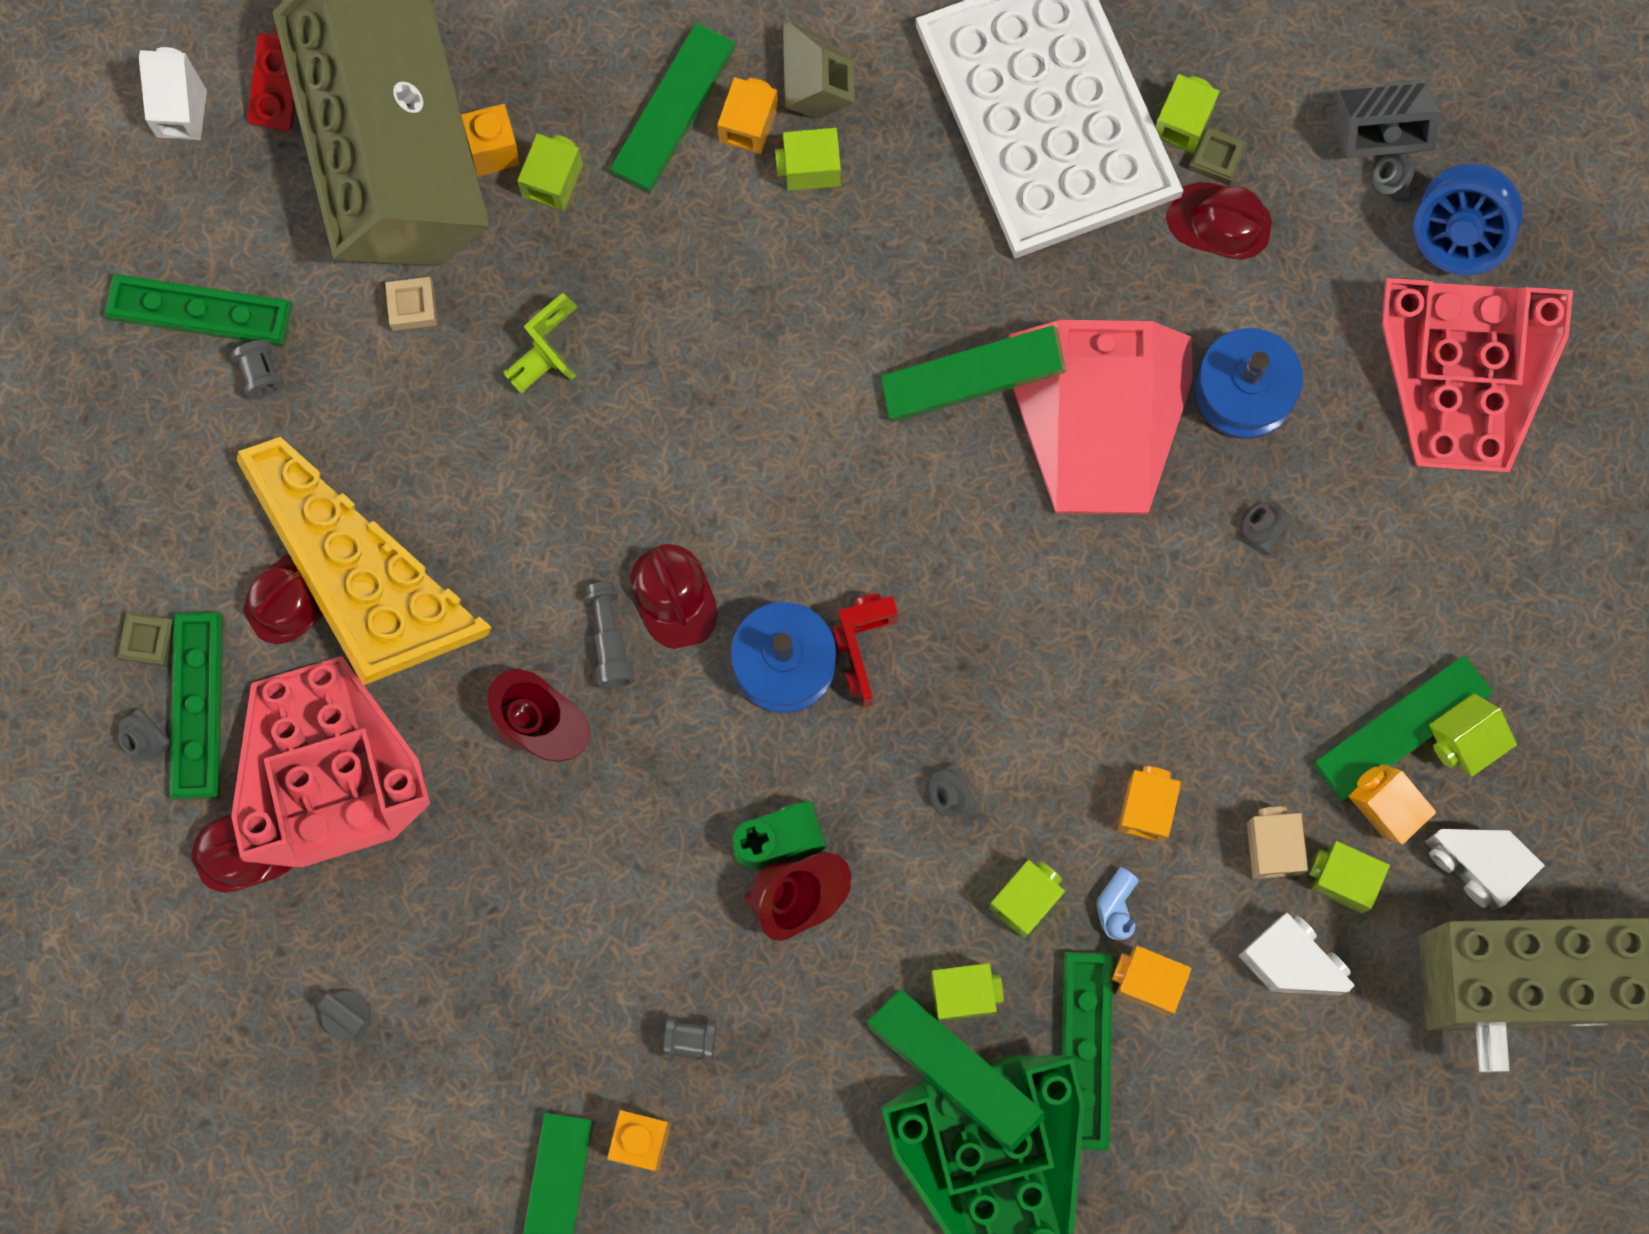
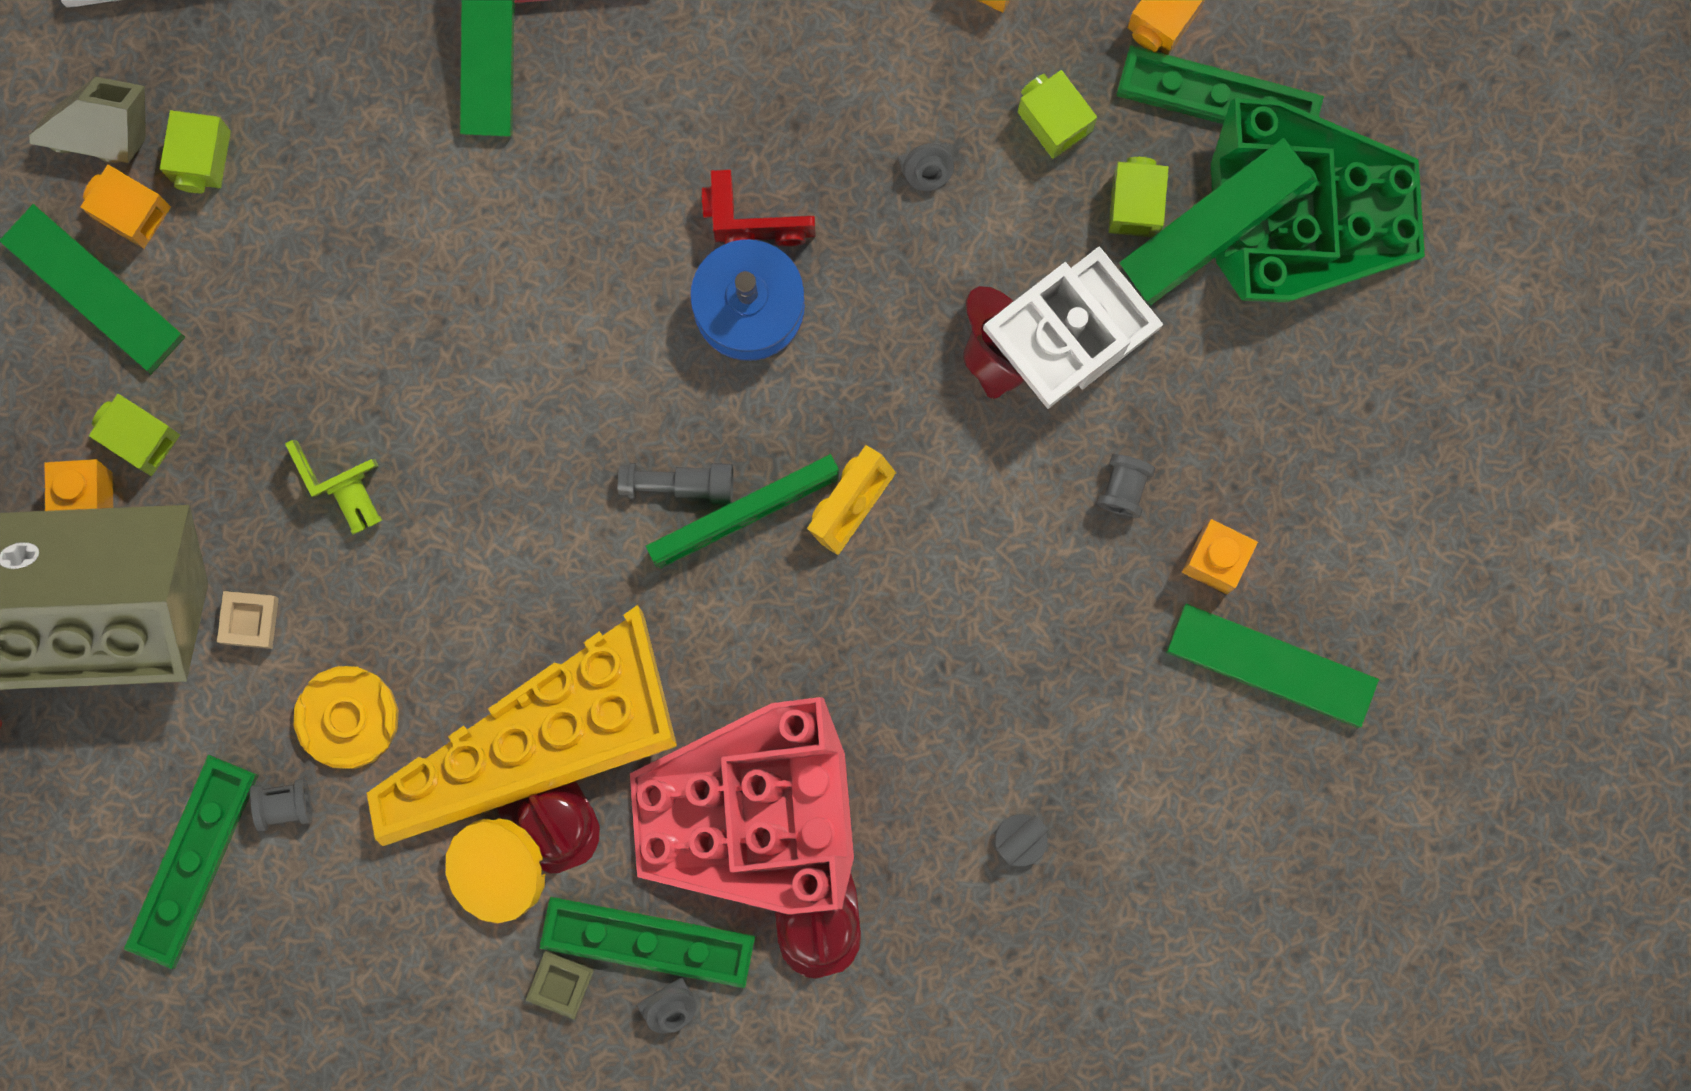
camera: 80 degrees left, 5 degrees up
dark red piece [487,669,590,762] -> none
dark red piece [630,544,718,649] -> none
green piece [733,801,827,870] -> none
light blue arm [1096,867,1139,940] -> none
none -> yellow tile [294,666,399,769]
none -> yellow tile [445,818,545,923]
none -> green tile [646,454,839,569]
none -> yellow plate [807,445,896,555]
none -> white bracket [983,246,1163,409]

